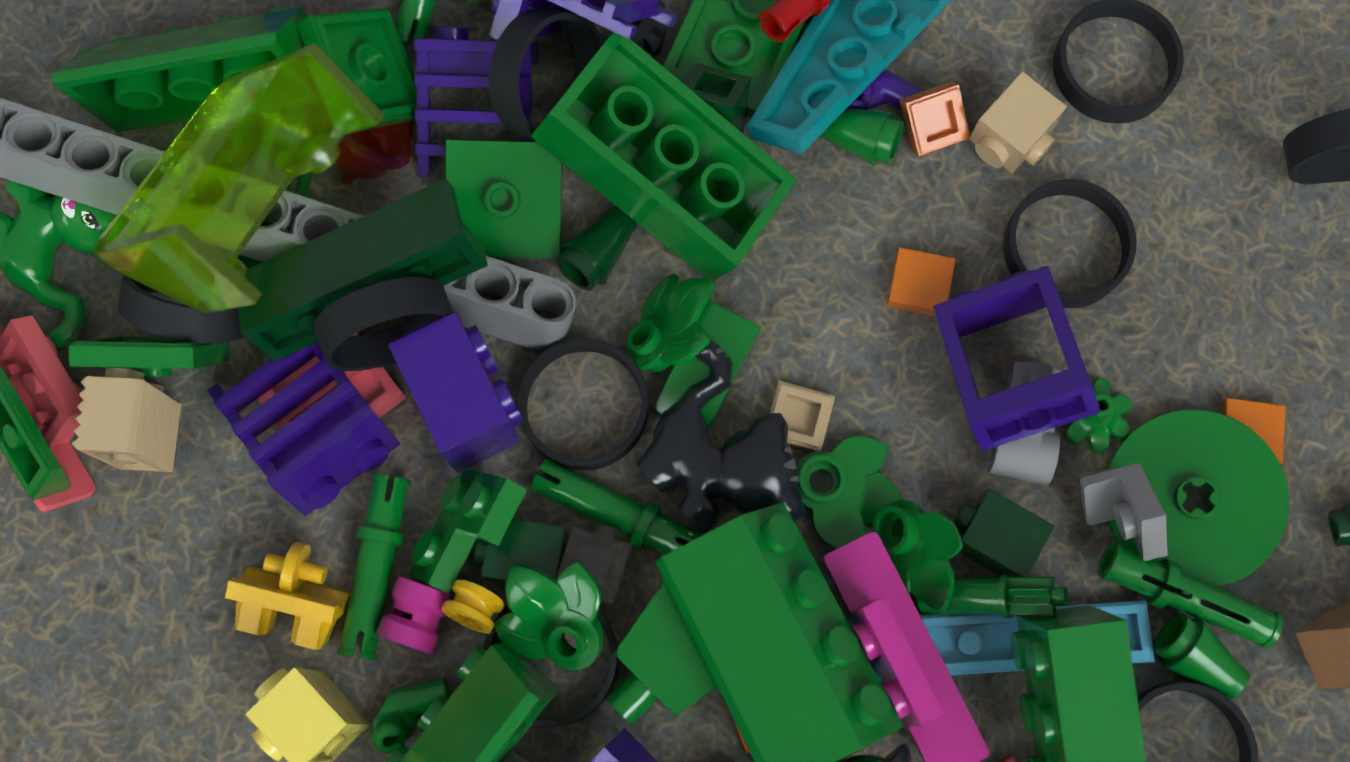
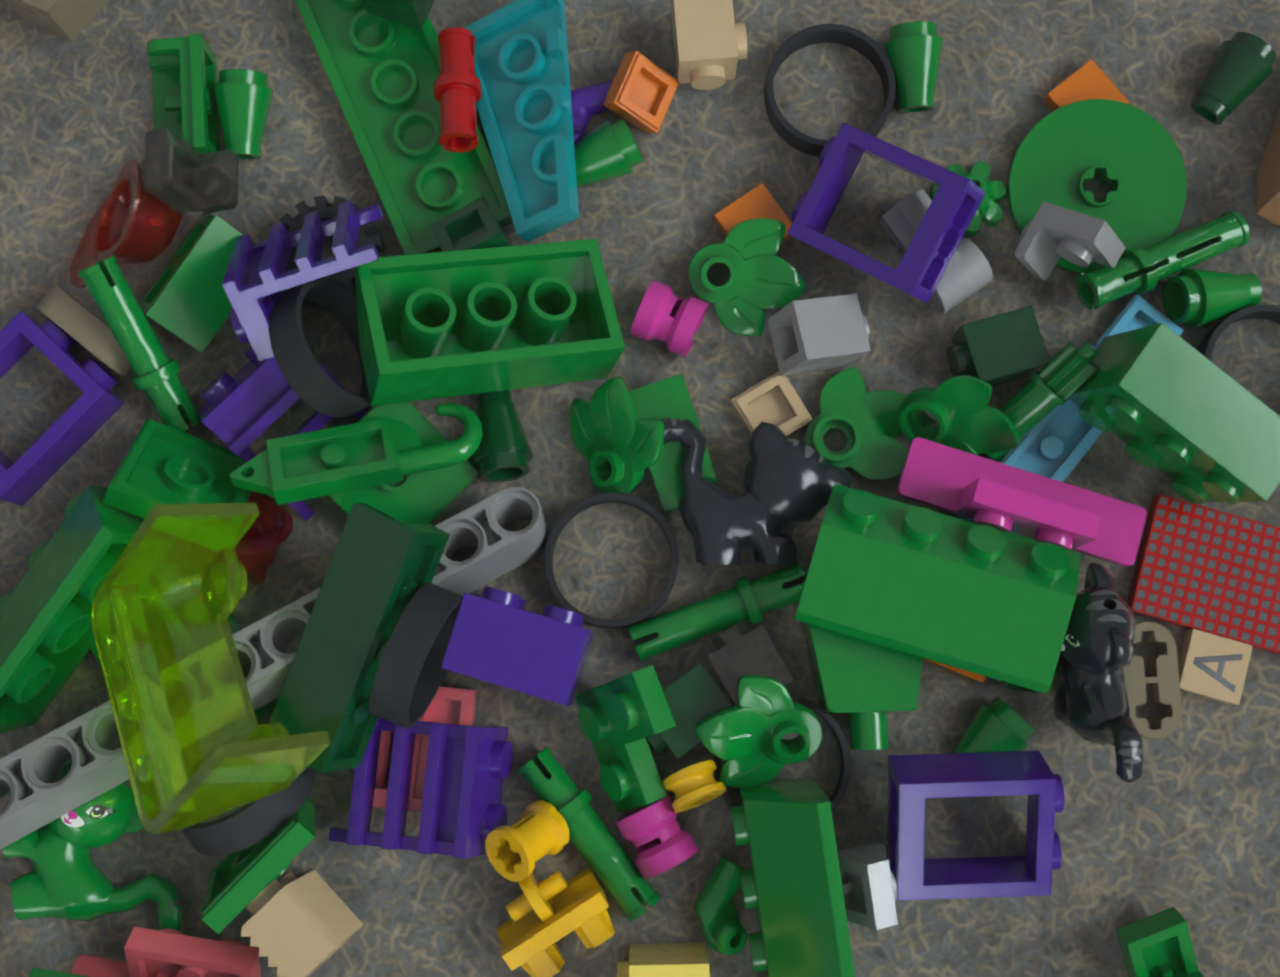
camera: 45 degrees left, 5 degrees up
none -> green plate [229,403,483,505]
none -> yellow bush [485,800,569,882]
none -> dark pink wheel [631,280,709,358]
none -> green plate [688,218,806,337]
none -> light grey brick [767,293,871,376]
none -> green cone [884,21,943,113]

